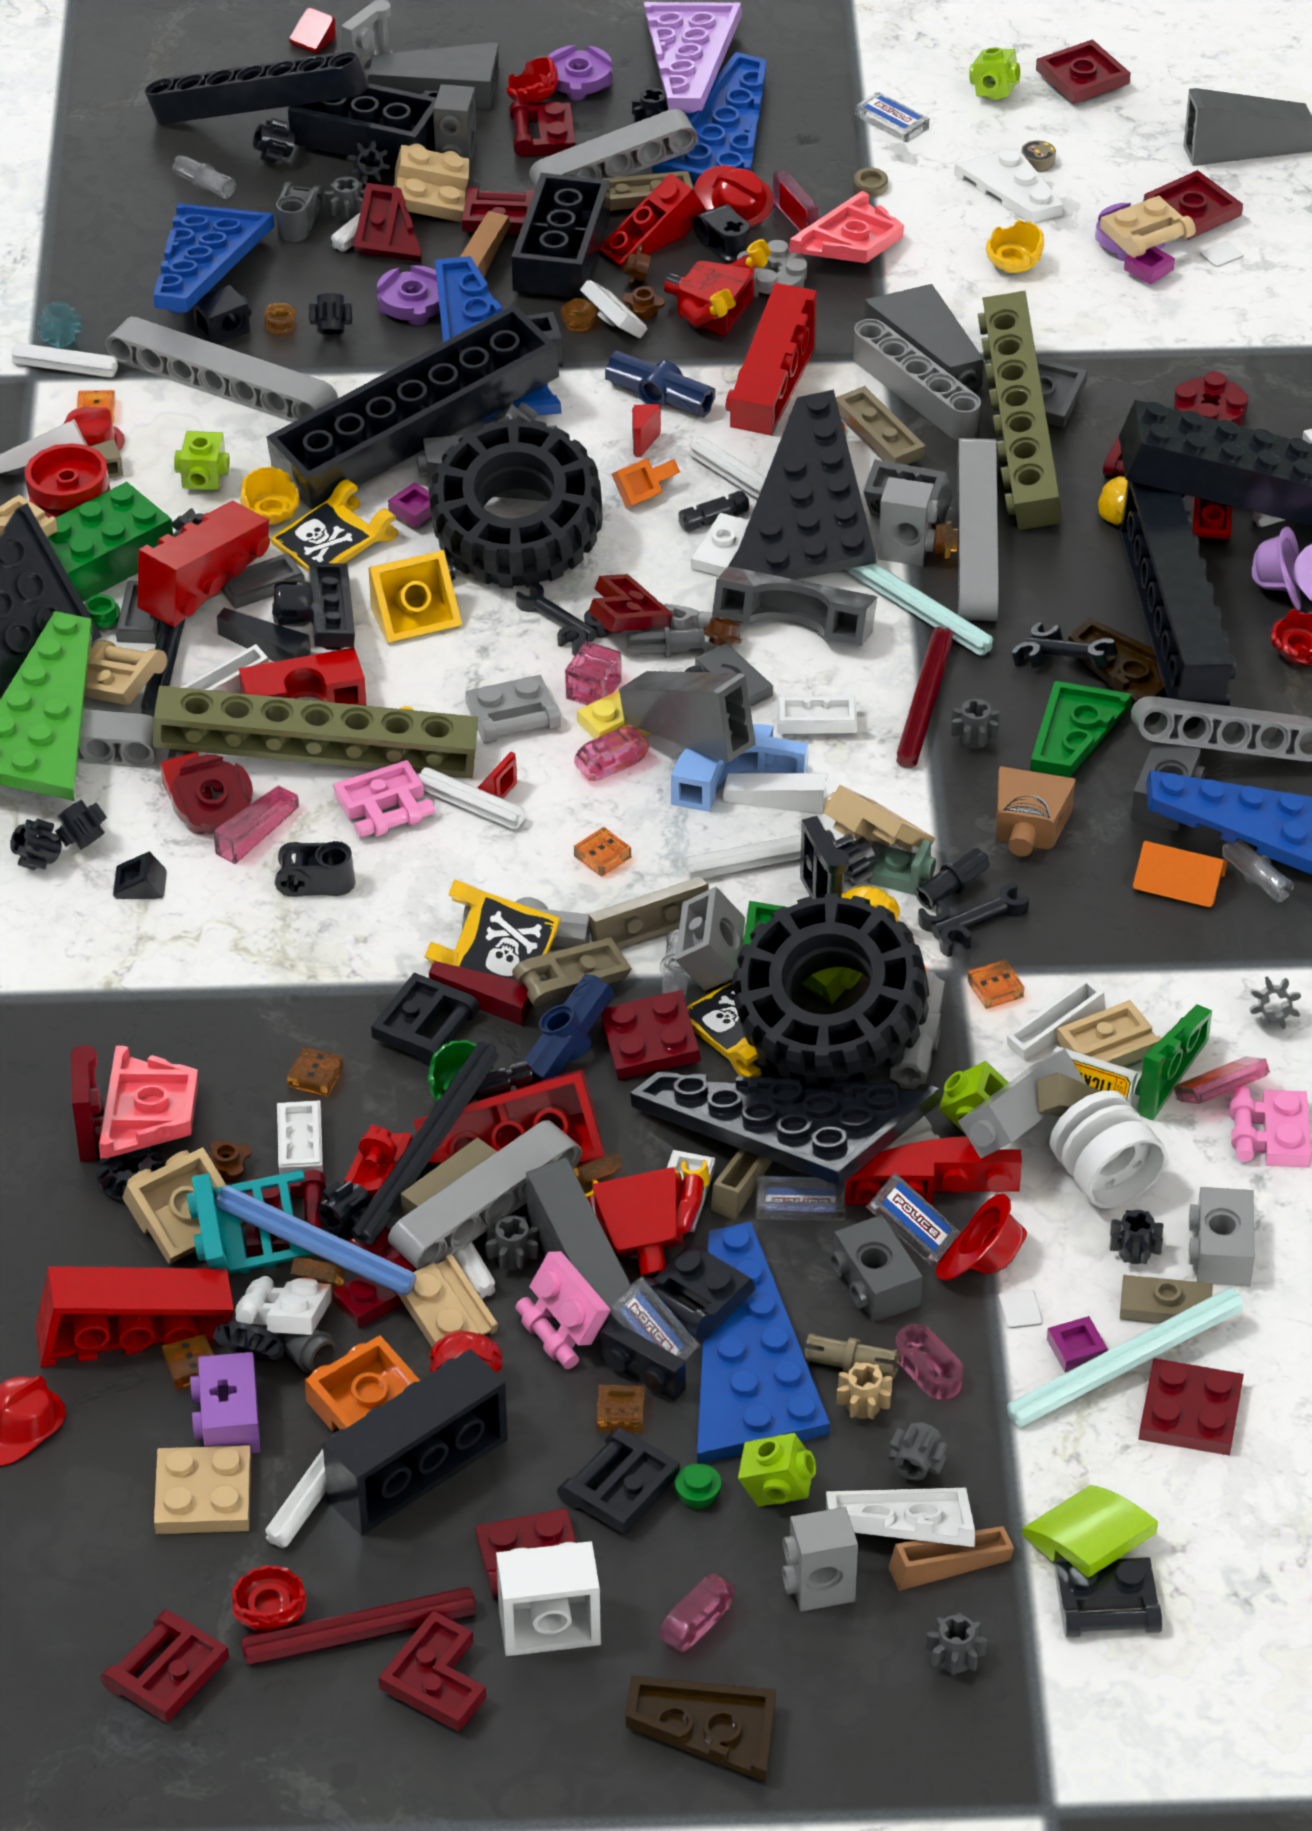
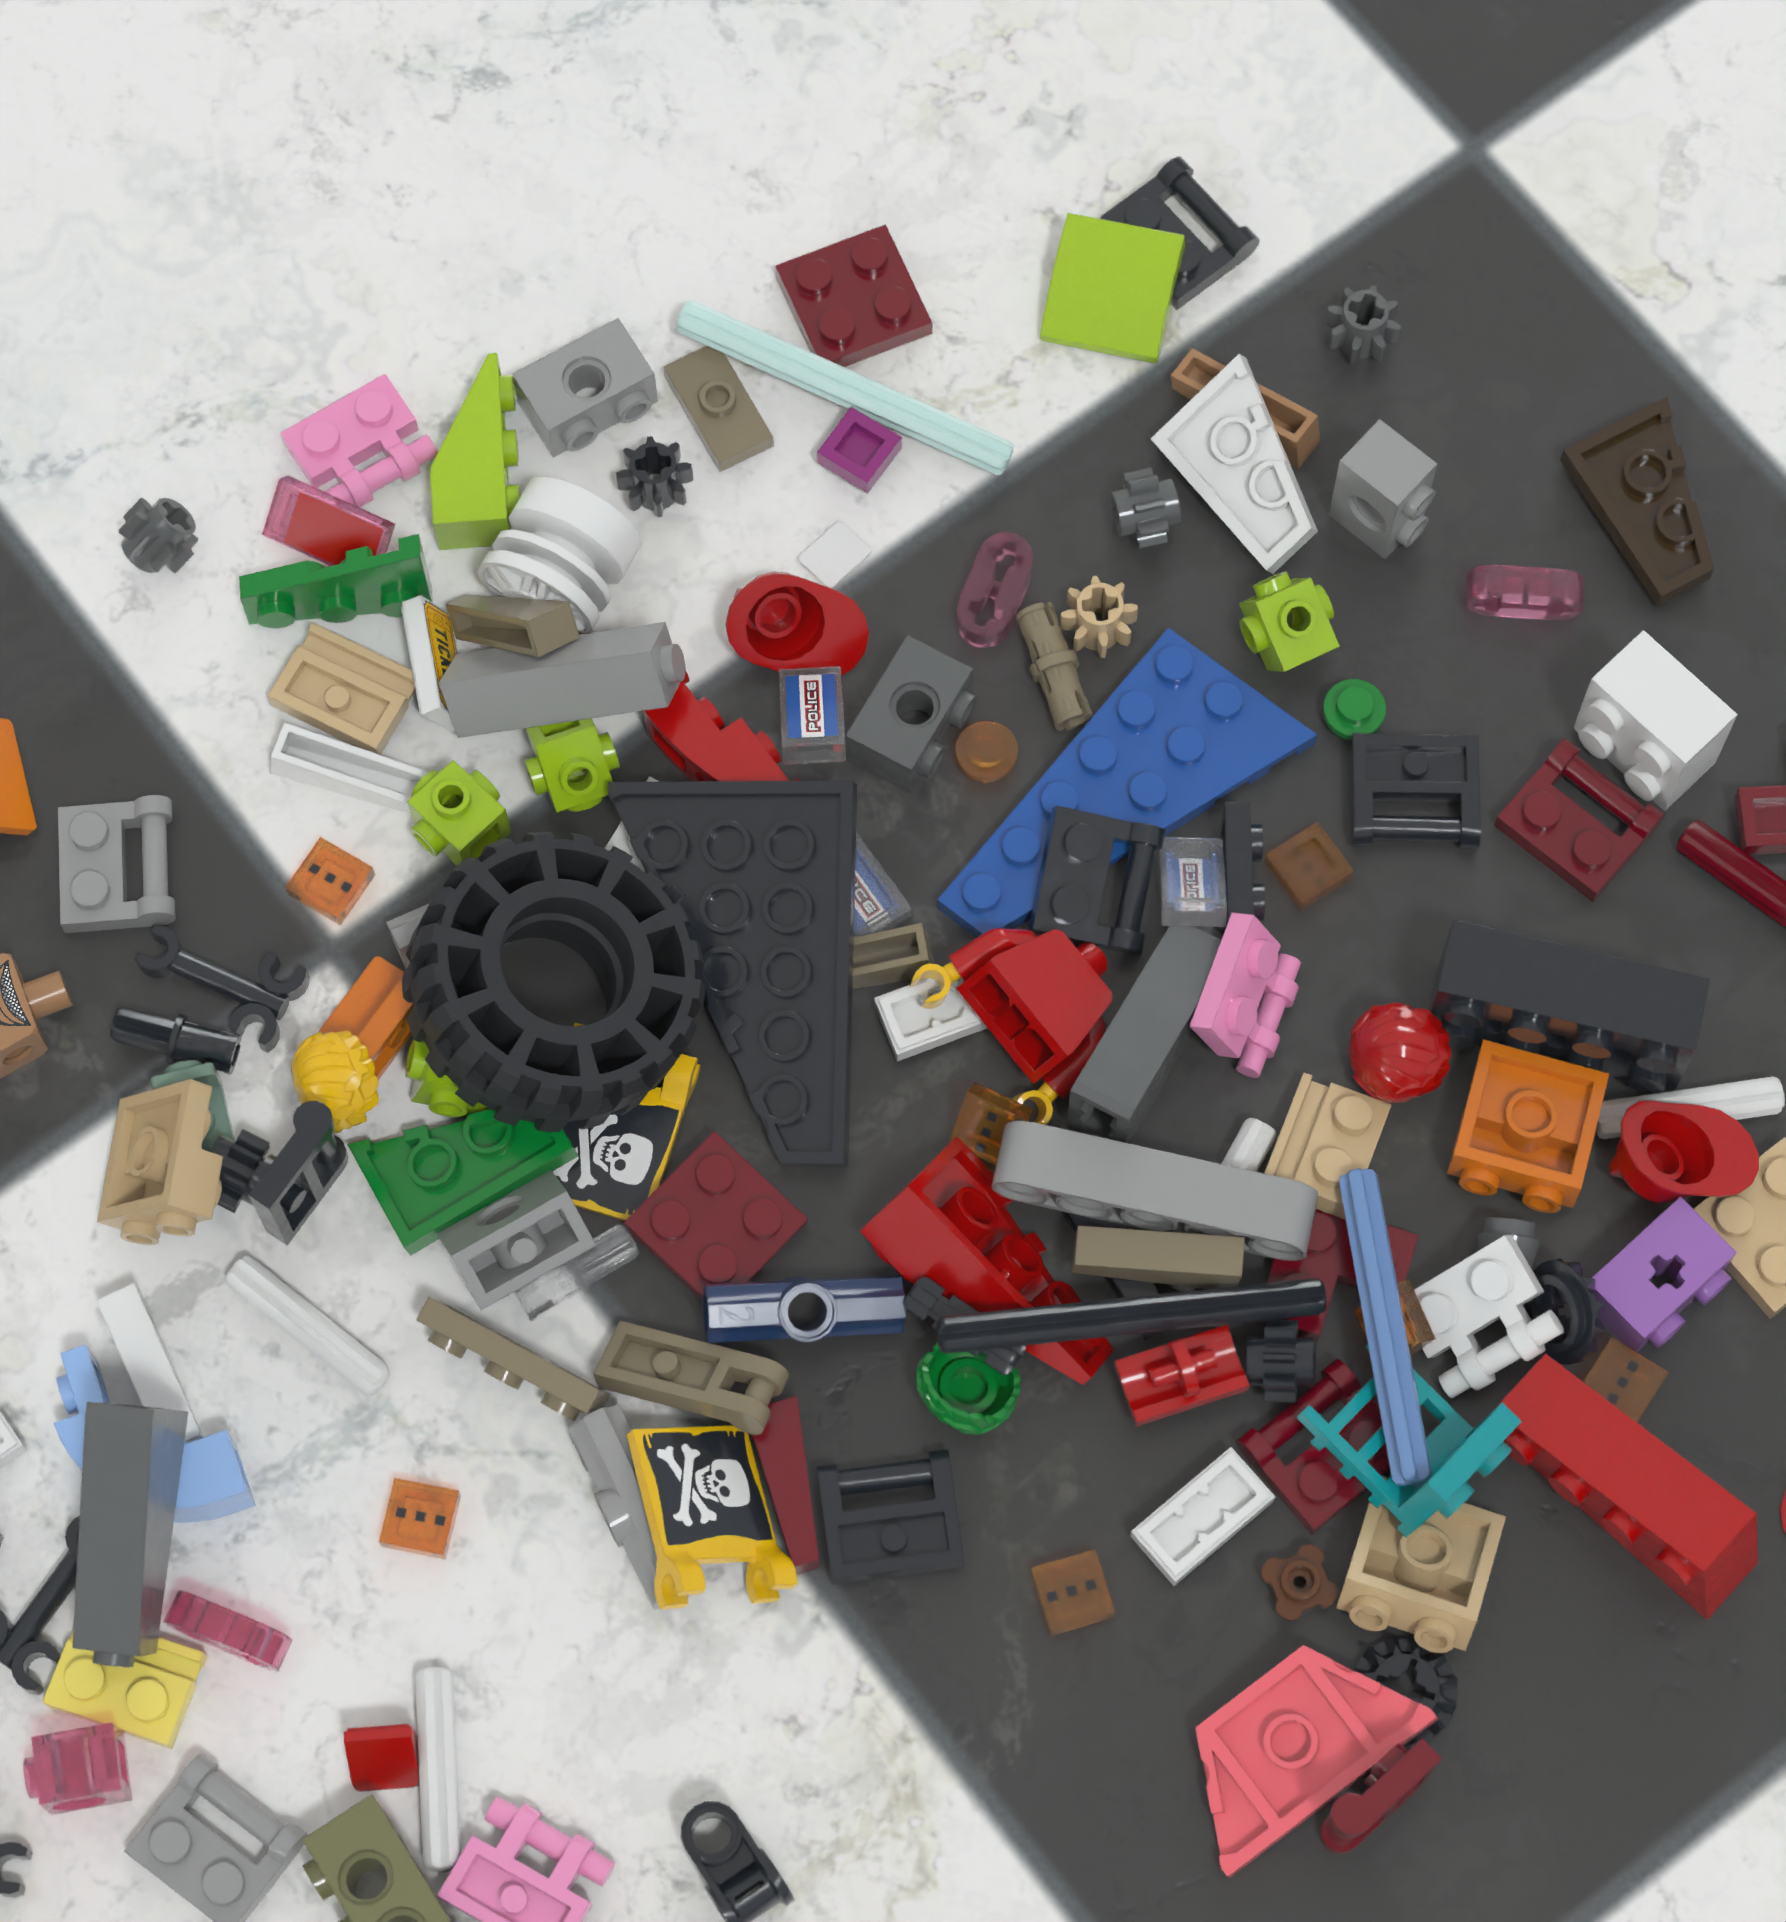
camera: 125 degrees left, 25 degrees up
dark grey gear [486,1216,539,1270] -> none
none -> light grey plate [58,795,176,933]
none -> lime brick [407,760,511,866]
none -> lime slope [430,353,521,550]
none -> clear orange plate [955,721,1018,782]
none -> red piece [1609,1100,1759,1203]

